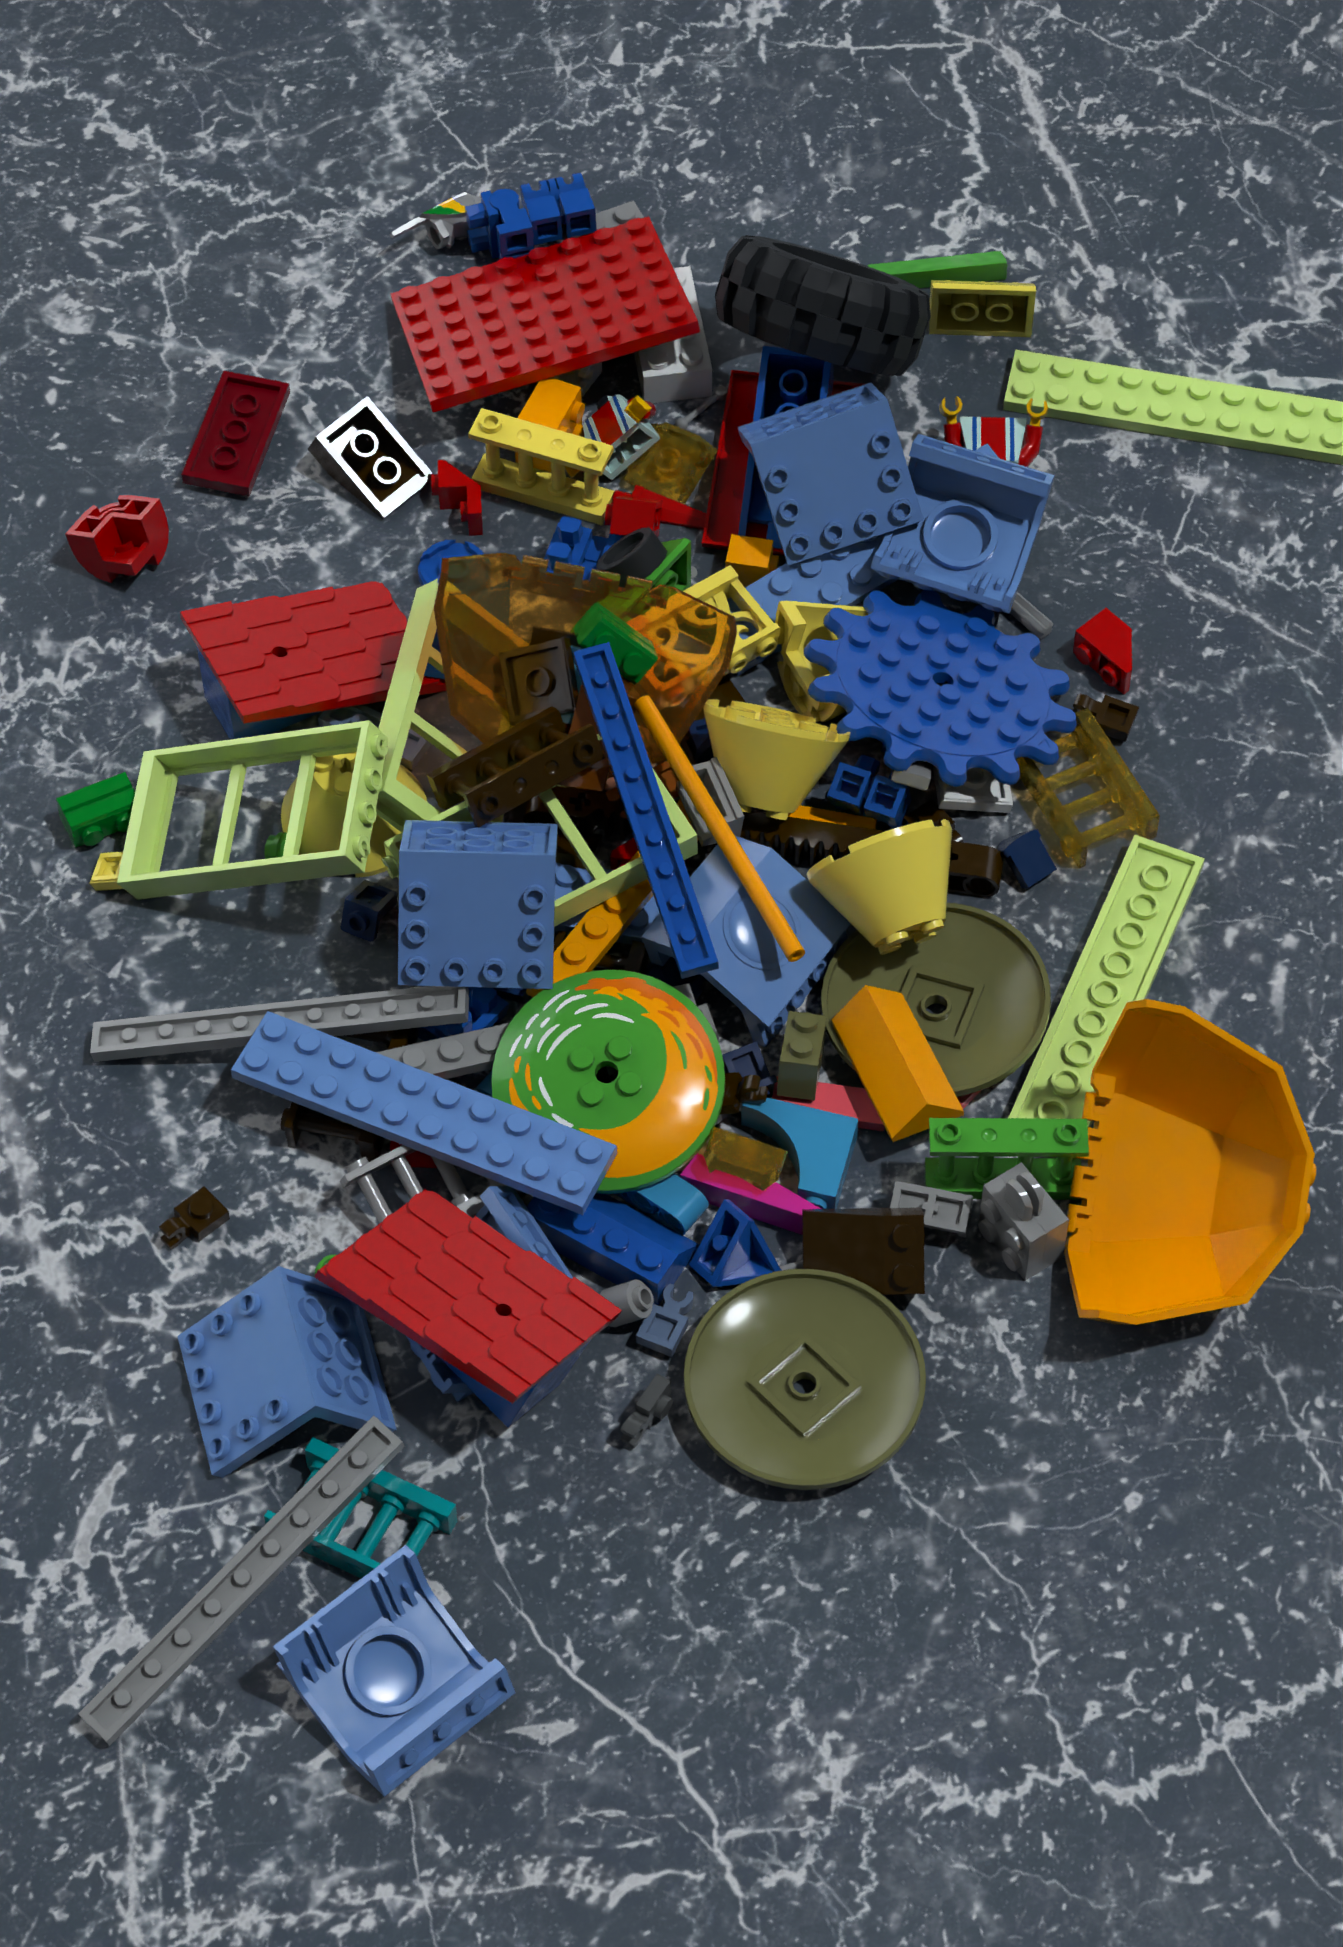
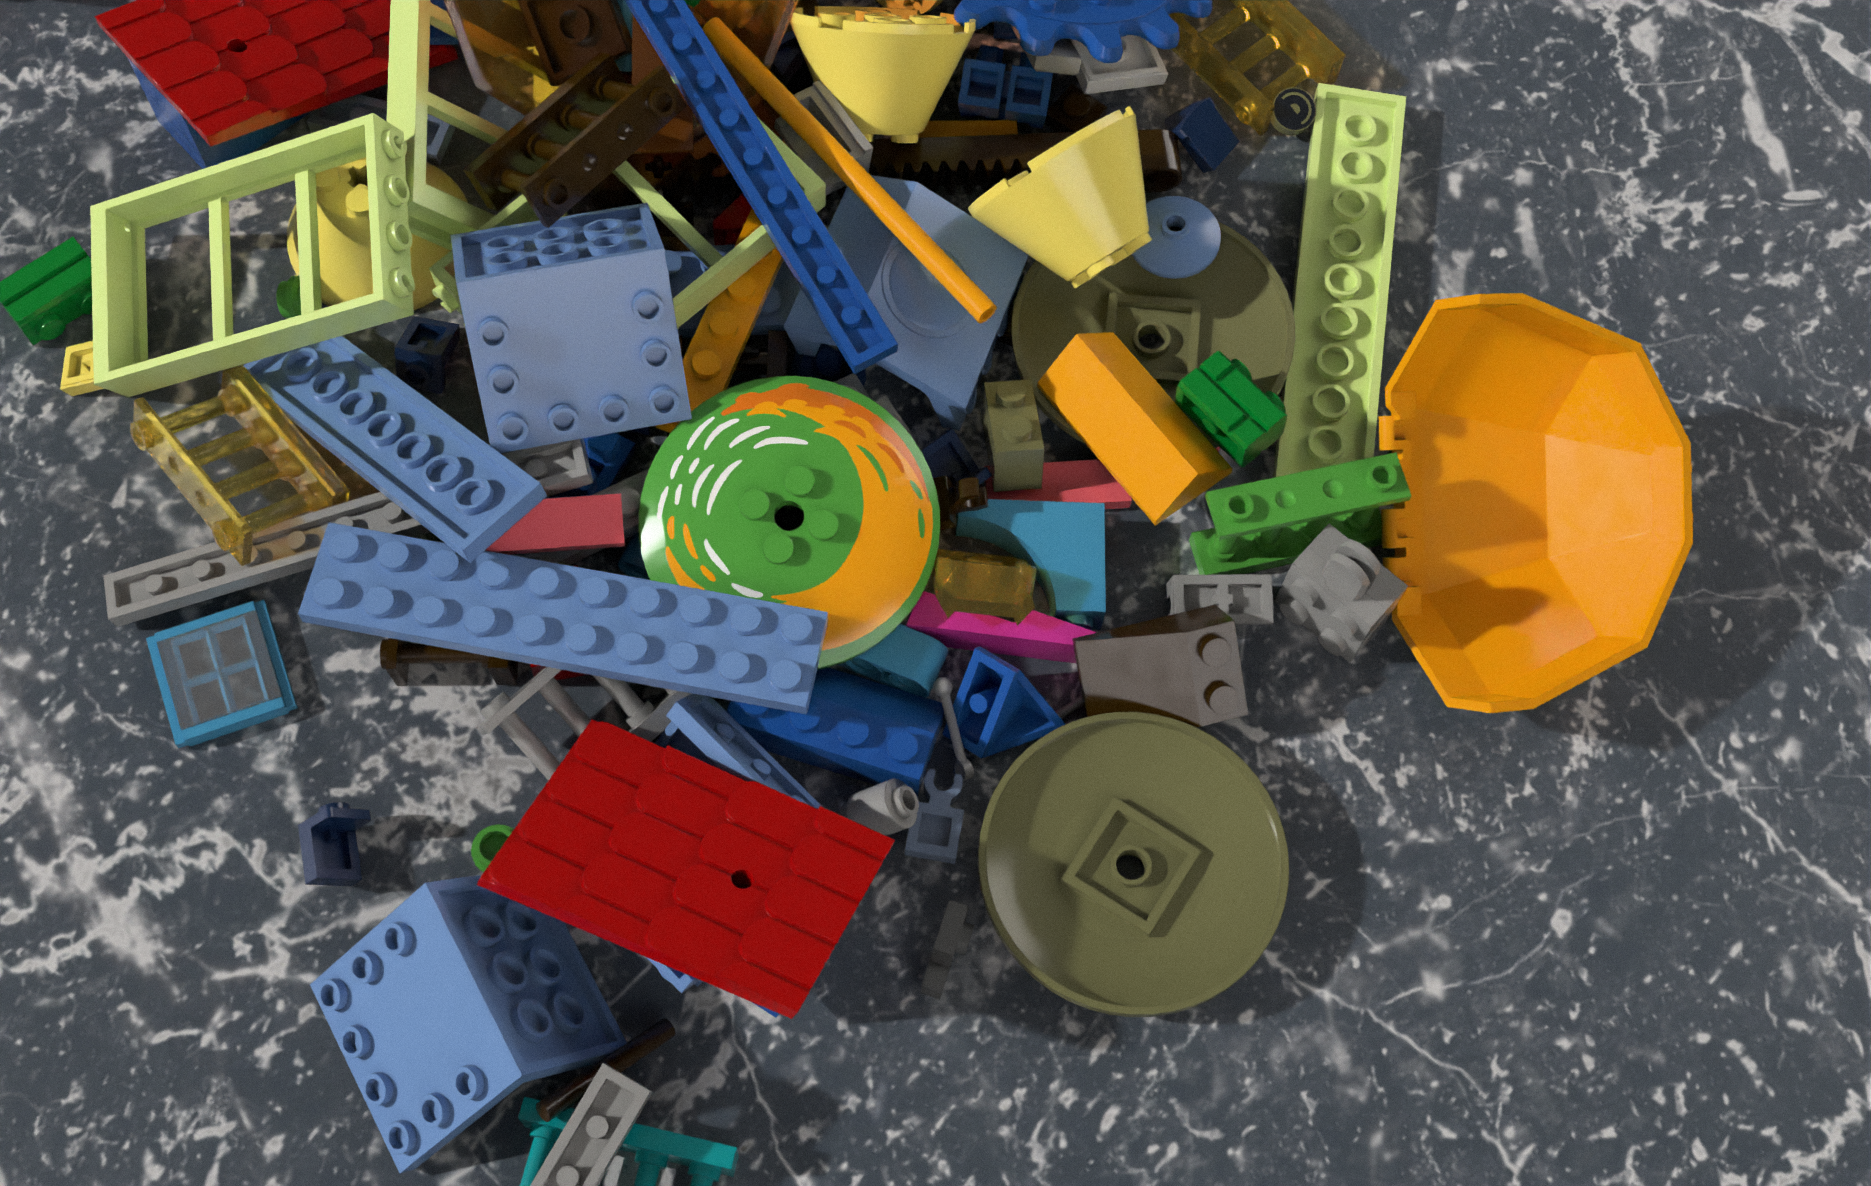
camera: 20 degrees left, 10 degrees up
dark brown plate [159,1186,230,1250] -> none
none -> clear yellow fence [130,365,350,566]
none -> clear piece [146,600,298,749]
none -> medium blue plate [236,336,547,563]
none -> dark blue bracket [298,802,371,887]
none -> coral tile [486,493,625,555]
none -> dark brown bar [536,1018,676,1122]
none -> light grey hinge [933,677,974,781]
none -> medium blue dish [1132,196,1221,279]
none -> green brick [1175,351,1288,468]
none -> black tile [1269,87,1316,135]

